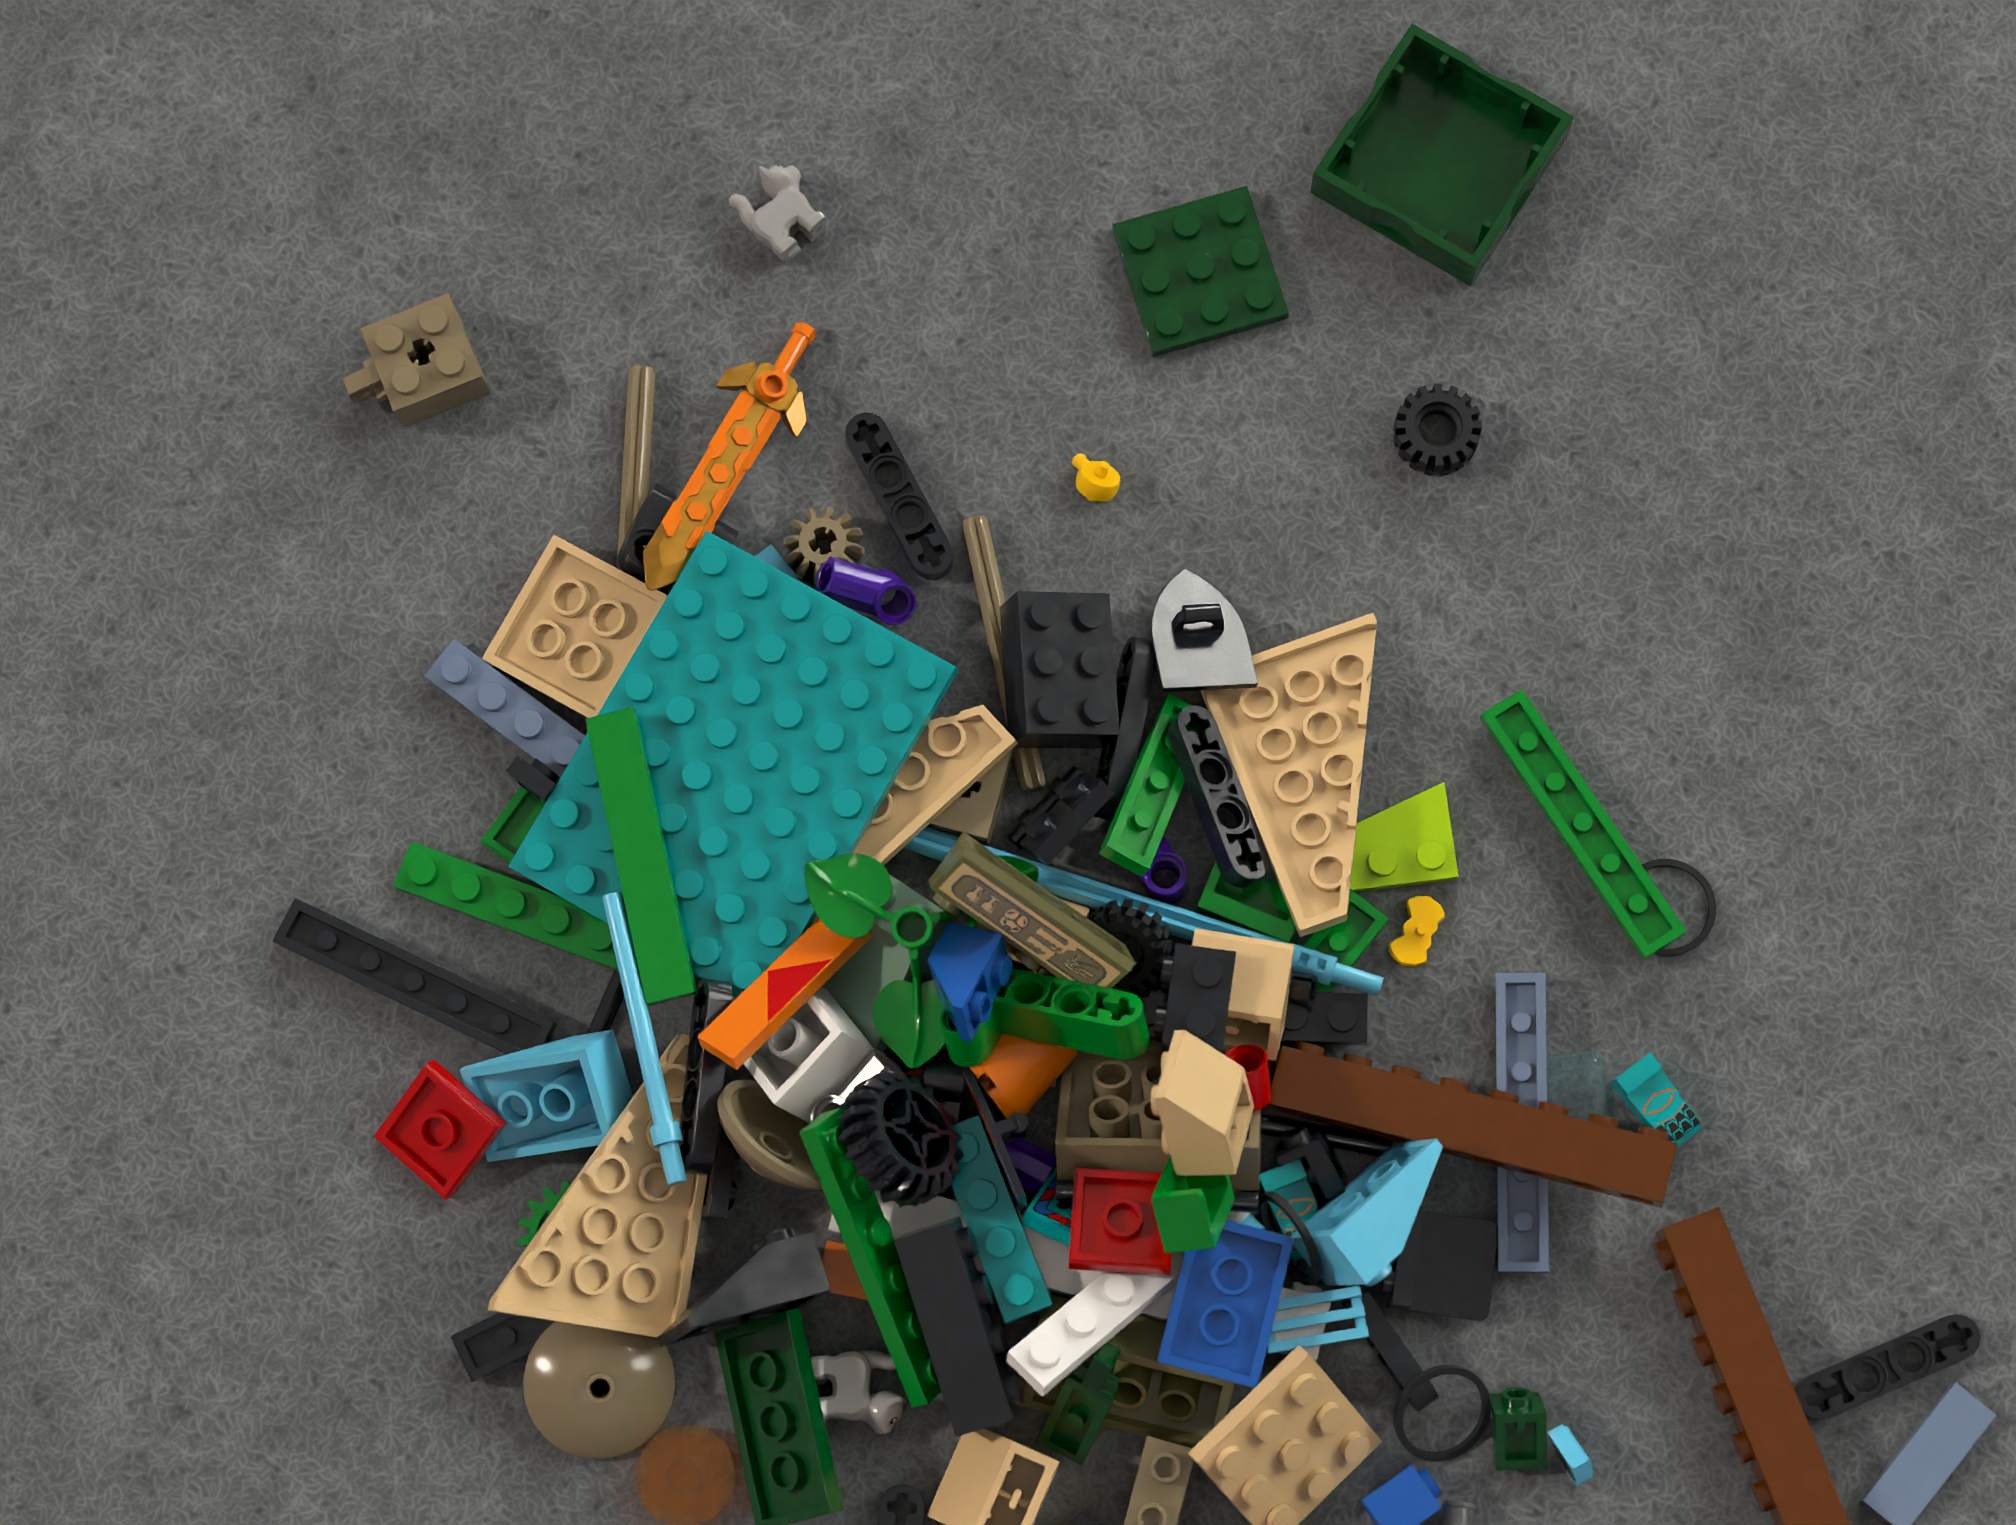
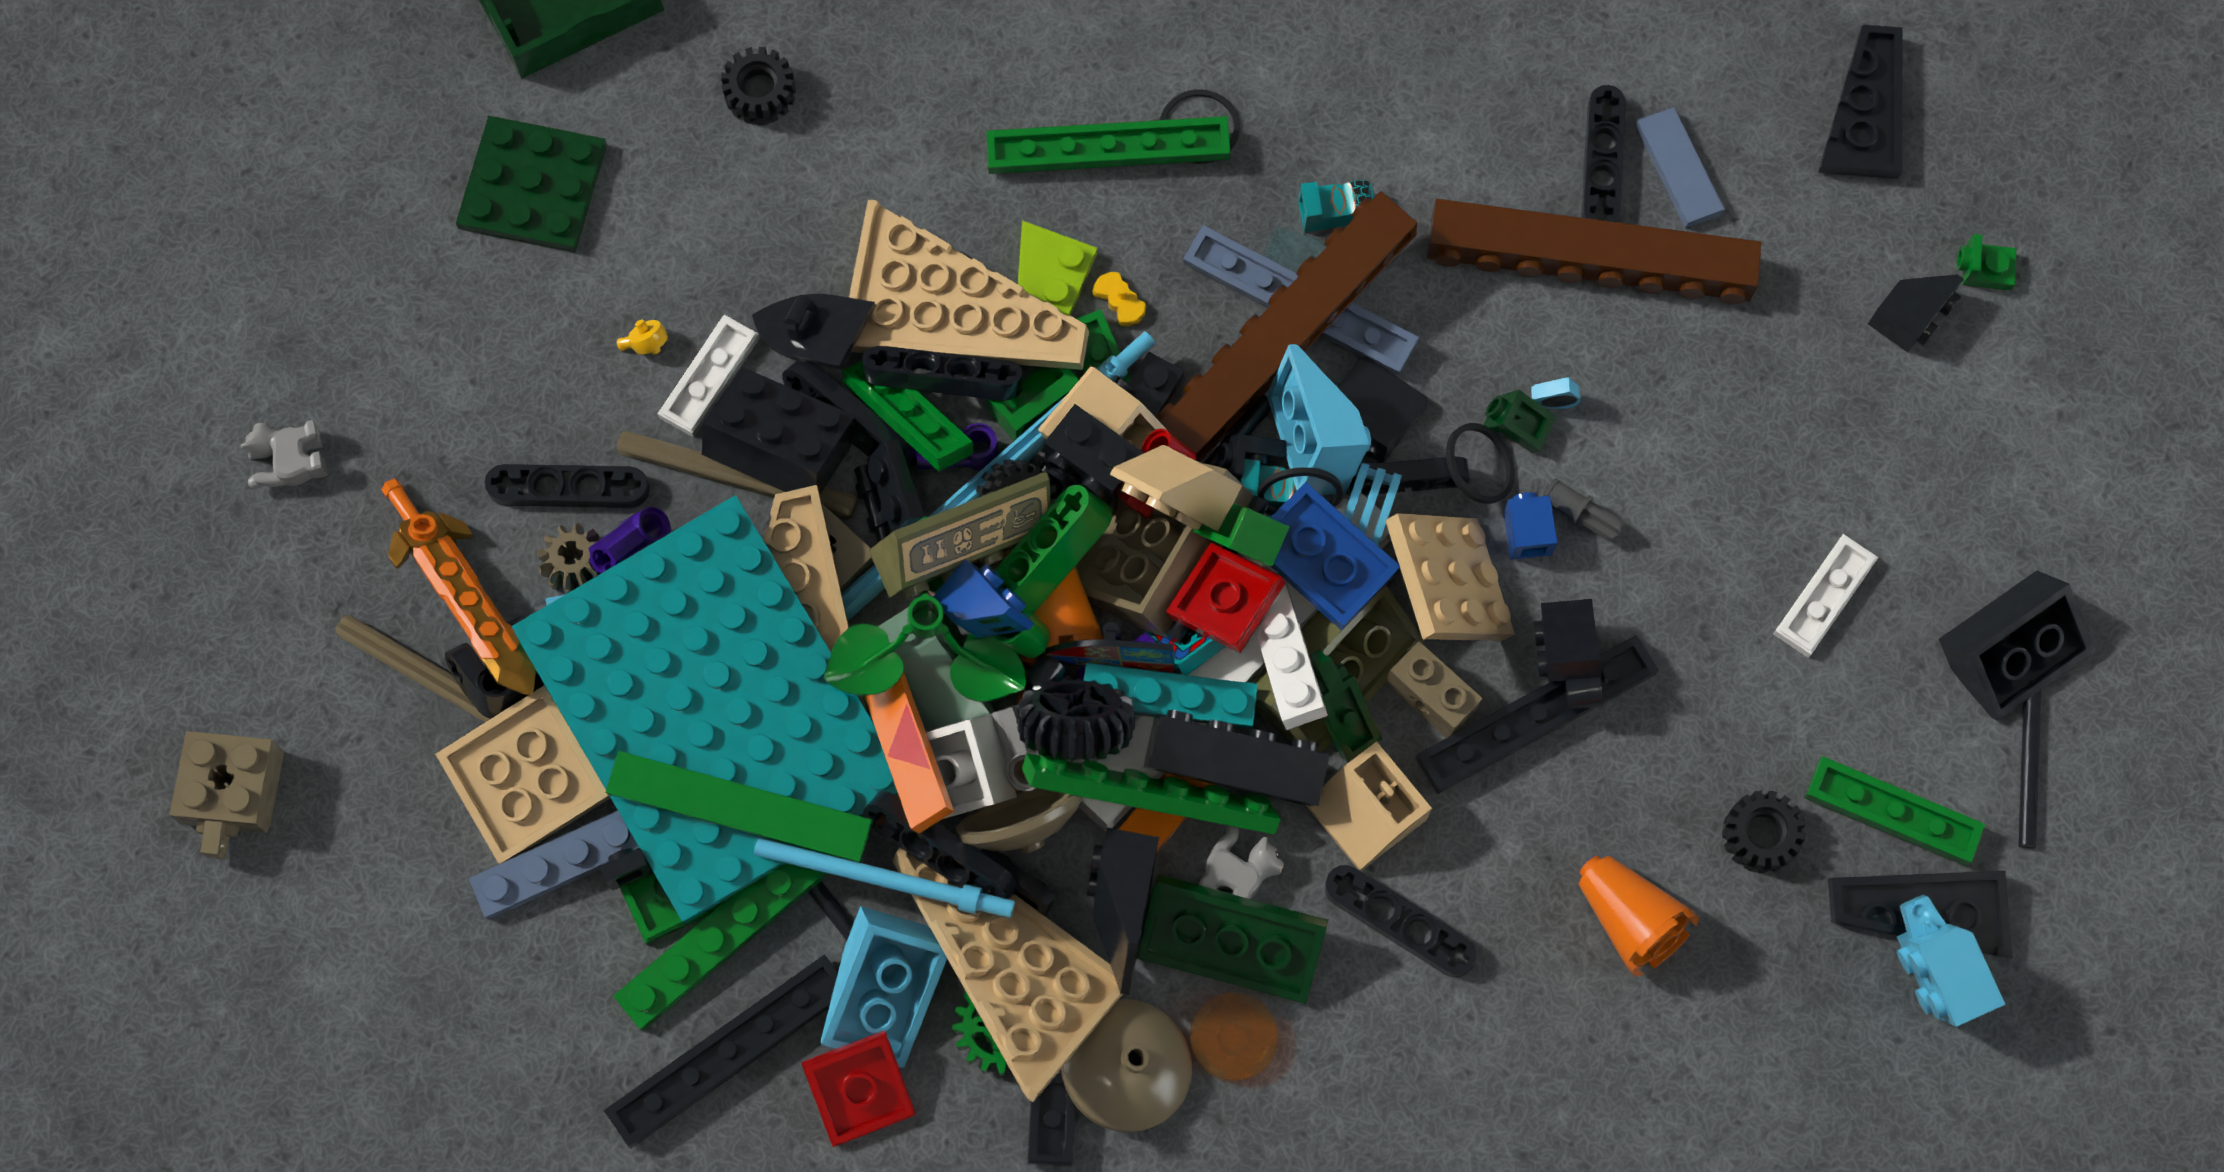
camera: 70 degrees left, 5 degrees down
none -> white tile [657,315,760,437]

